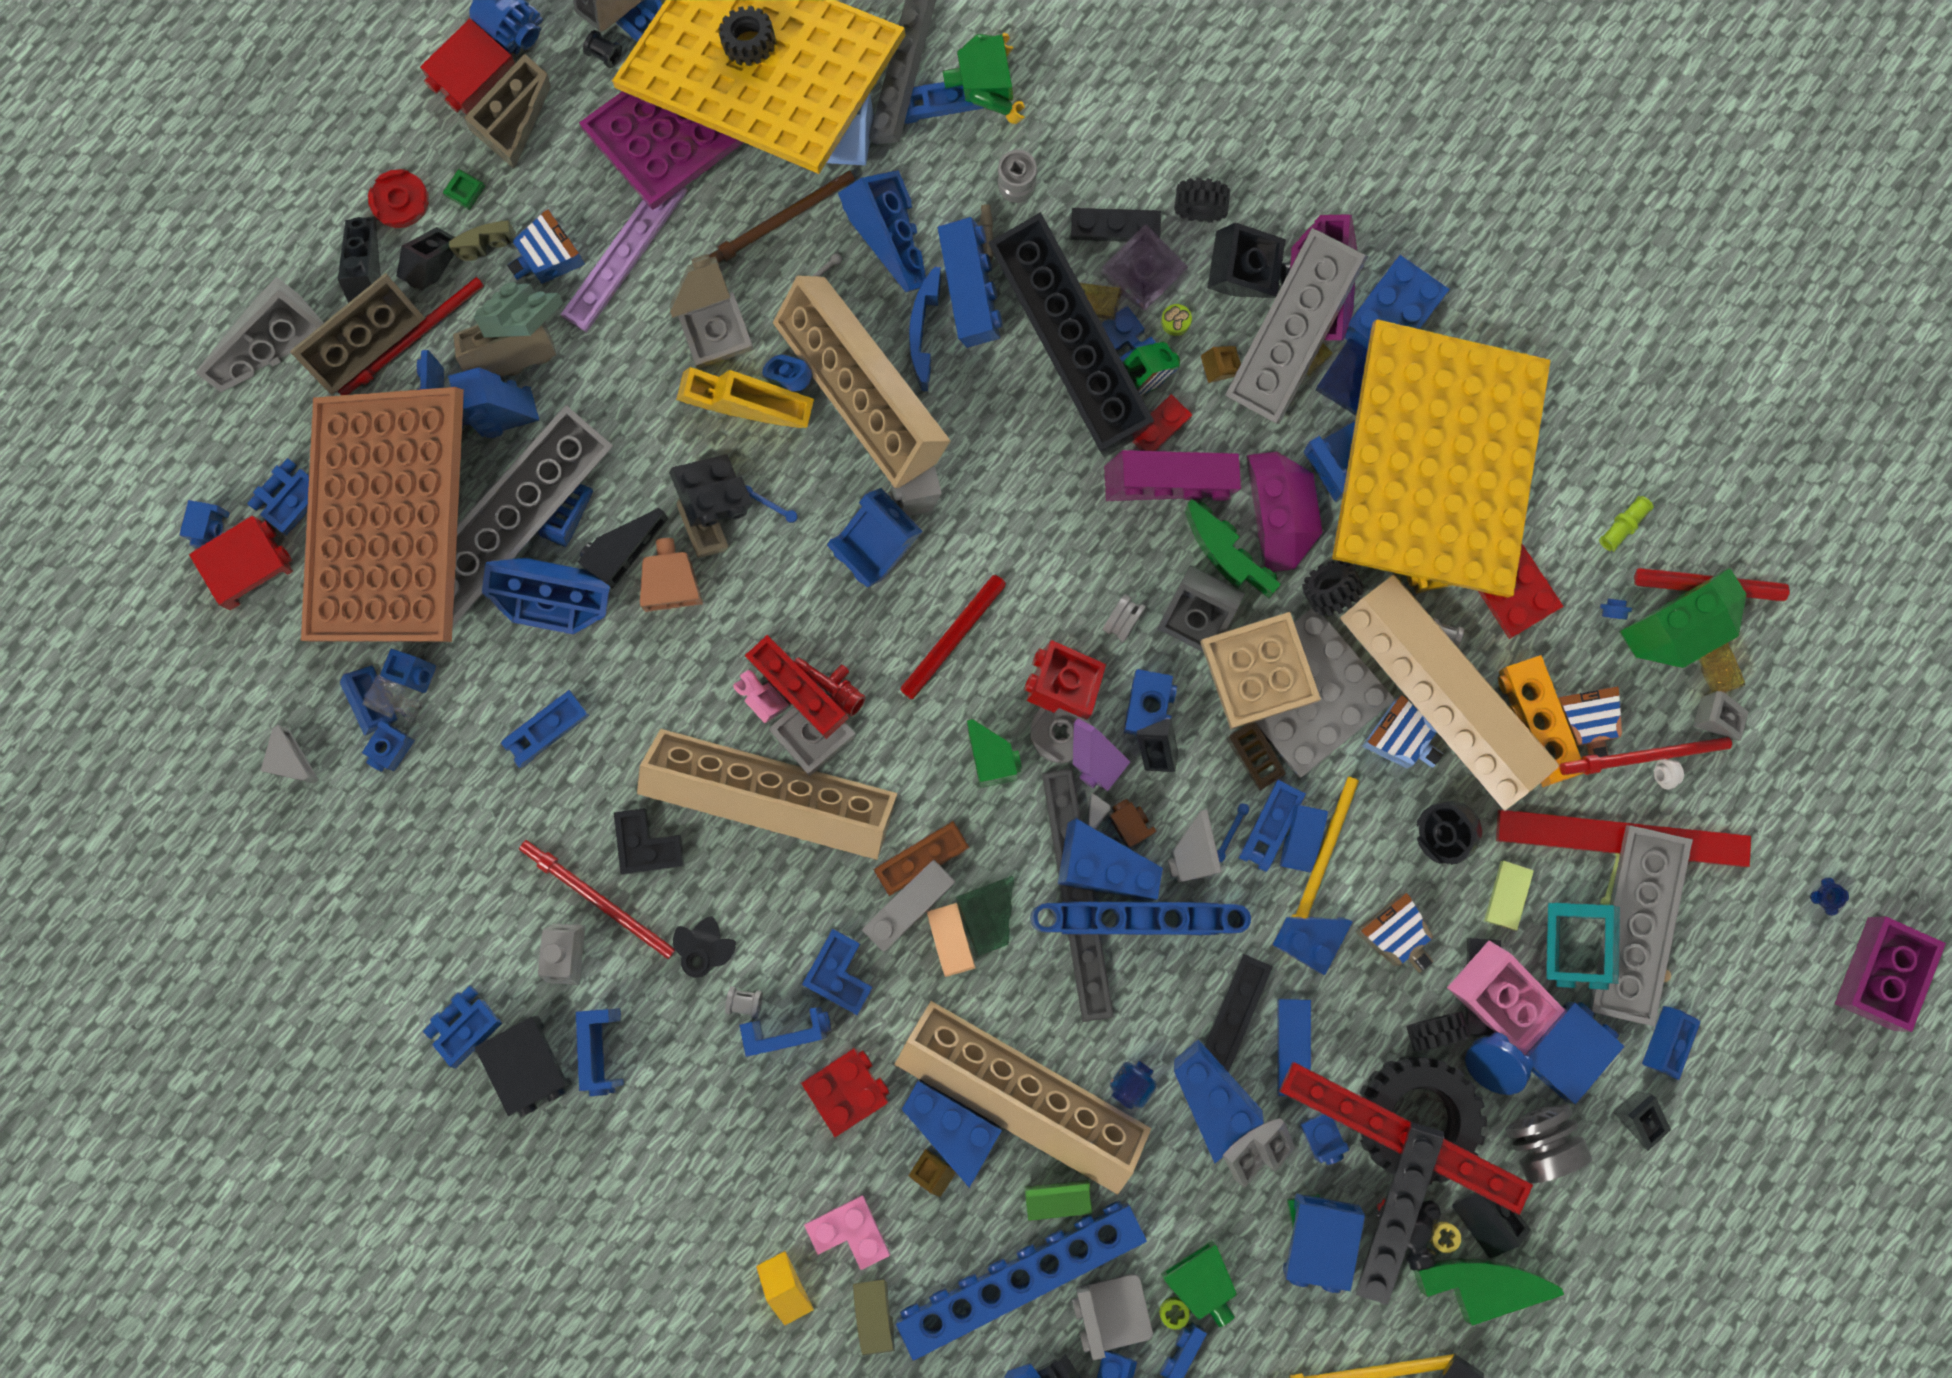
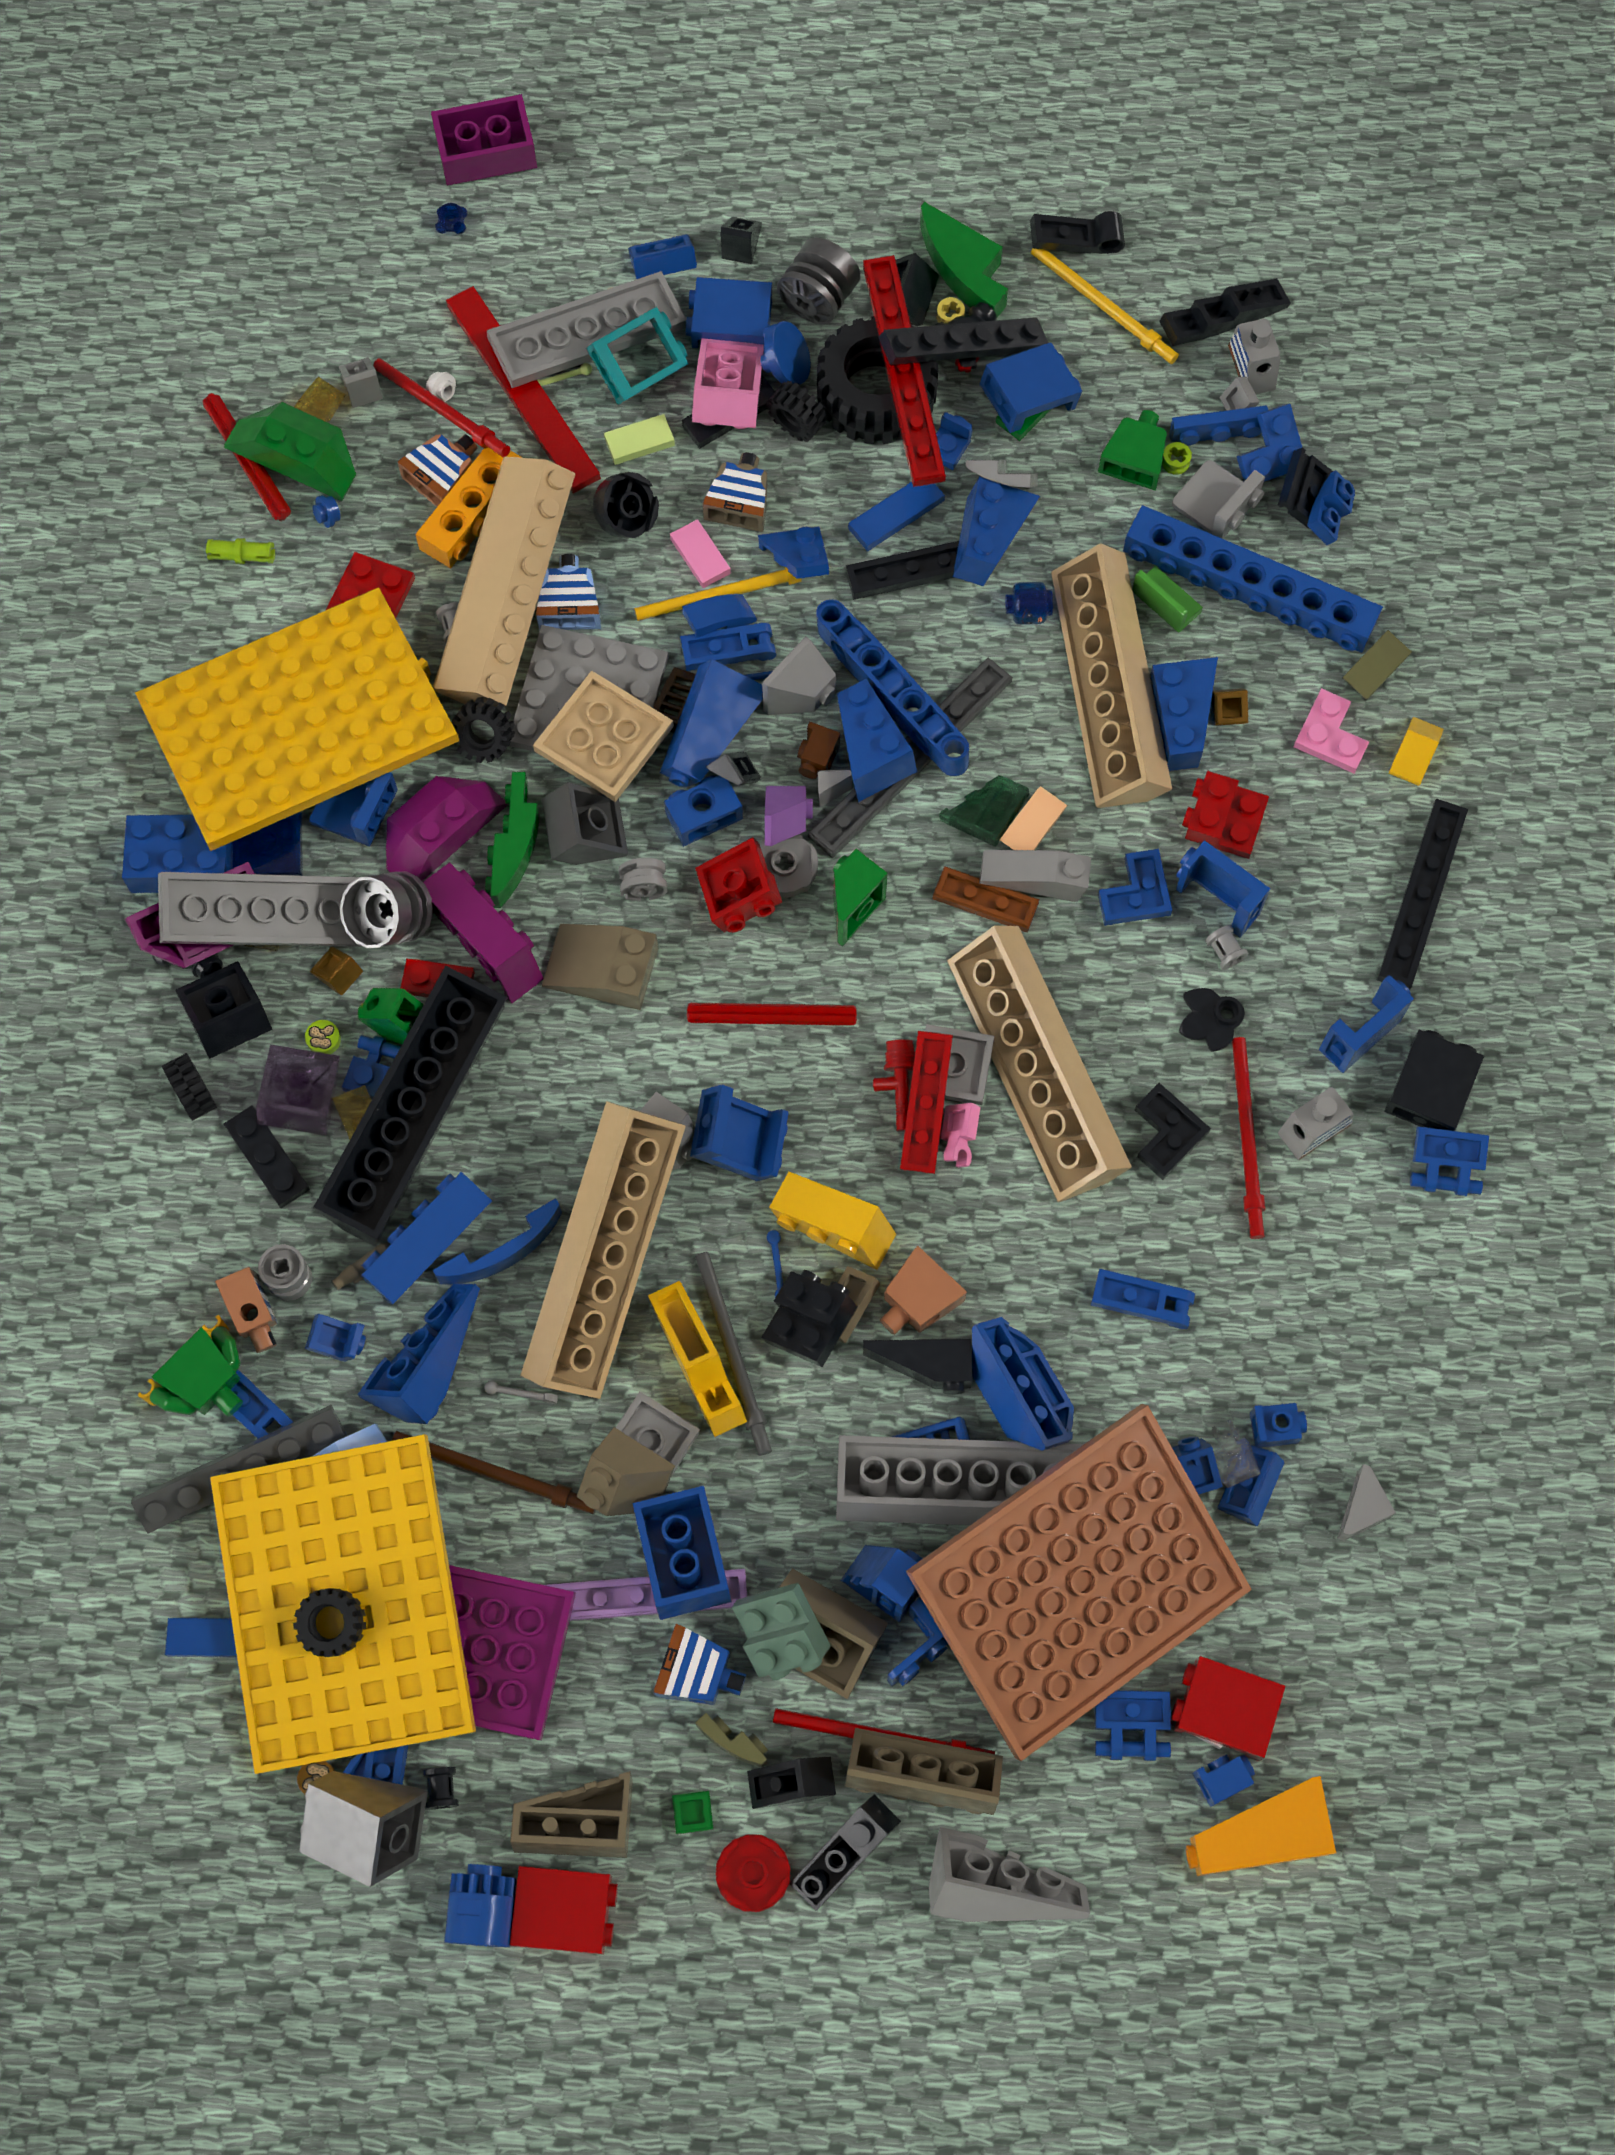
camera: 130 degrees left, 10 degrees down
blue plate [762,355,813,391] -> none
none -> nougat torso [215,1267,278,1353]
none -> blue bracket [305,1314,366,1362]
none -> flat silver wheel [340,871,433,948]
none -> dark tan slope [542,924,658,1010]
none -> blue brick [632,1486,732,1620]
none -> blue slope [660,659,763,788]
none -> bright pink tile [670,519,731,588]
none -> dark grey bar [695,1252,772,1456]
none -> yellow wedge [769,1171,896,1270]
none -> light orange slope [1186,1776,1336,1876]
none -> black plate [1377,799,1468,990]

